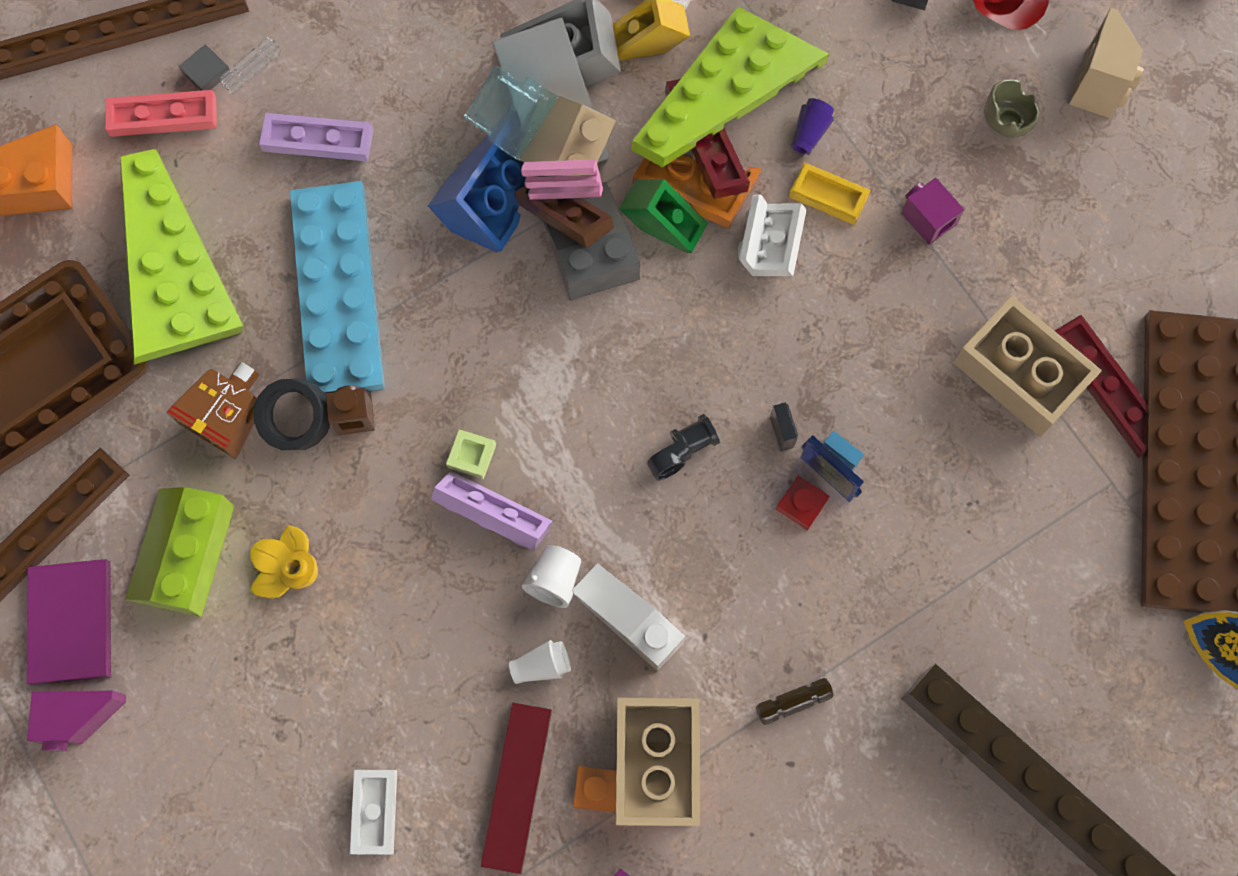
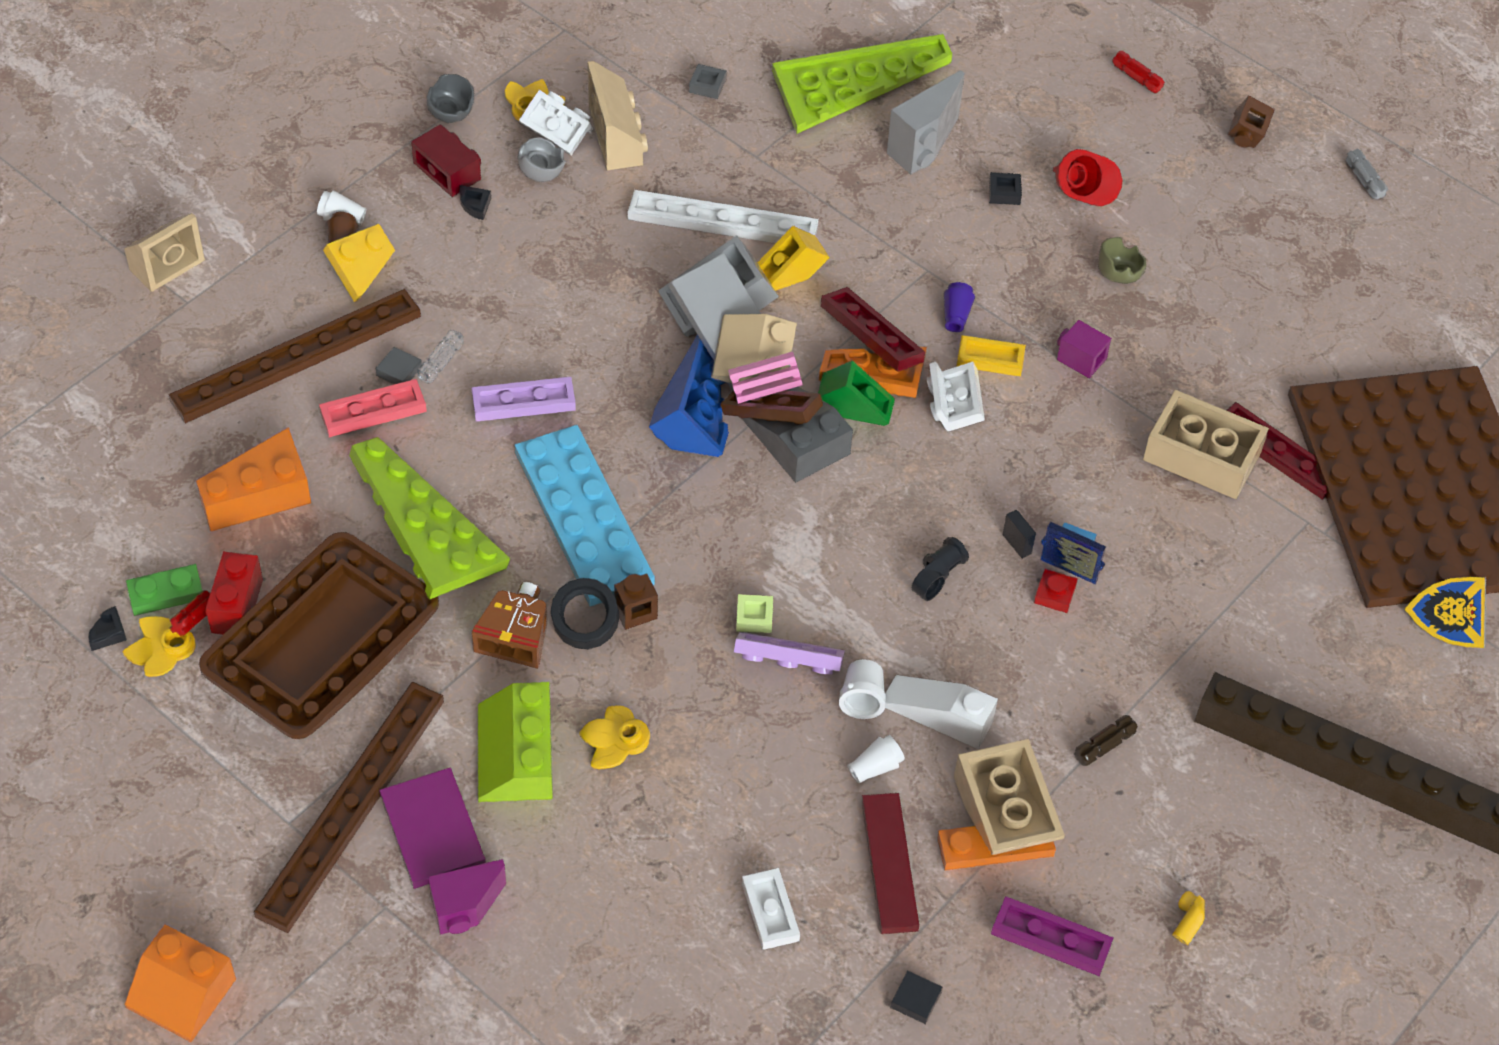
camera: 20 degrees left, 20 degrees down
clear light blue plate [463,66,559,160] -> none
lime wing [631,6,829,167] -> none
tan slope [1069,7,1144,118] -> none

